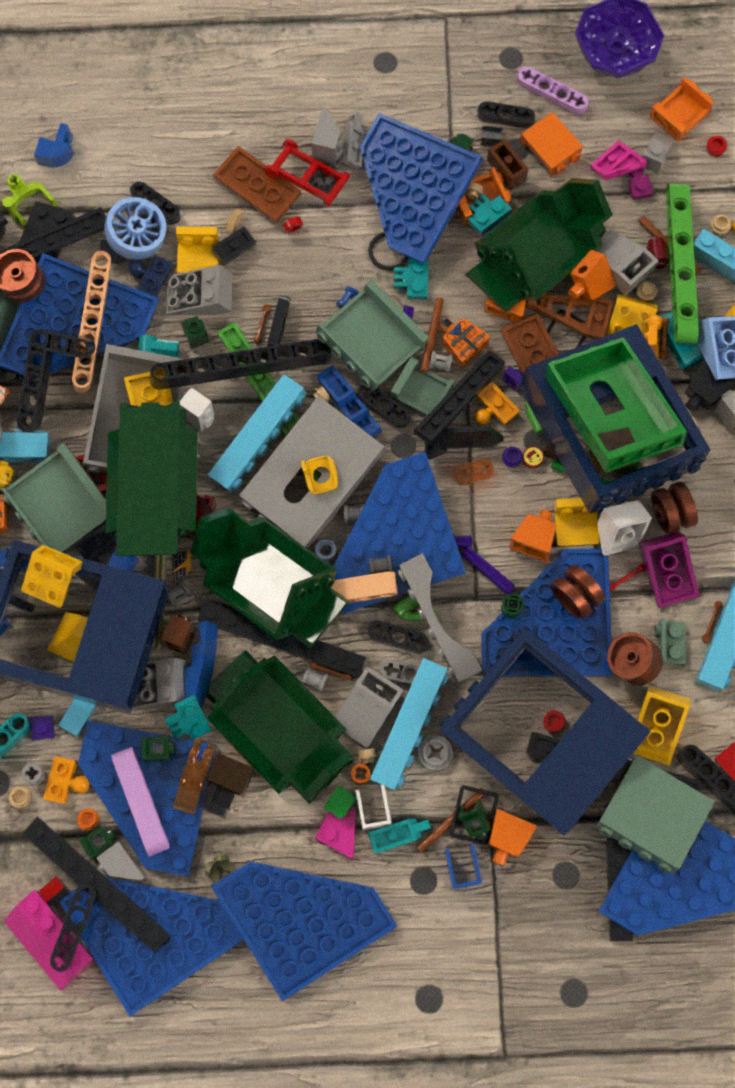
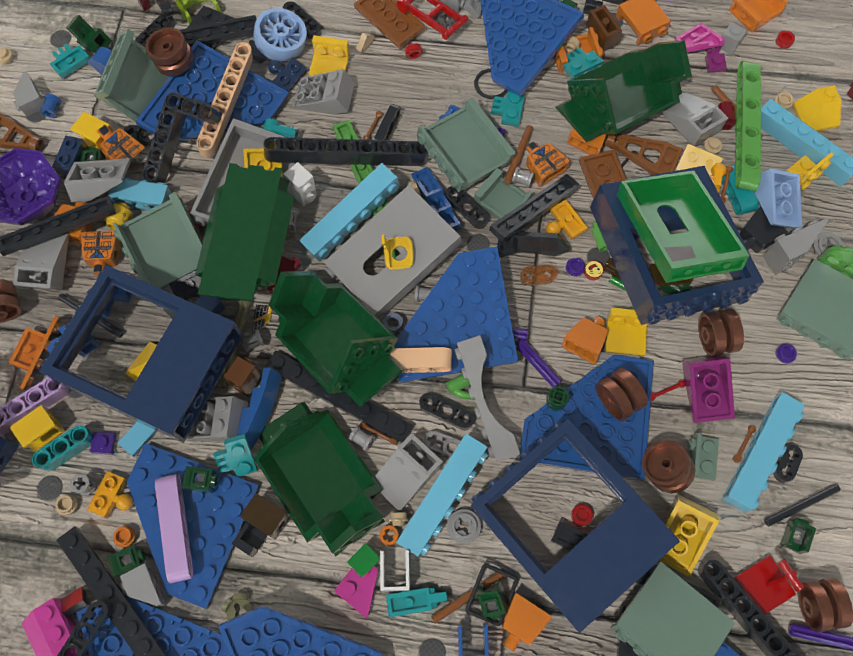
camera: 10 degrees right, 5 degrees down
yellow bracket [21,545,83,608] -> none
clear orange plate [173,739,216,815] -> none
dark green window [181,316,210,349] -> none
black plate [211,227,256,266] -> none
dark grey bush [369,555,393,574] -> none
dark purple plate [502,366,523,393] -> none
orange torso [568,250,616,300] -> none
white slope [597,500,652,556] -> none

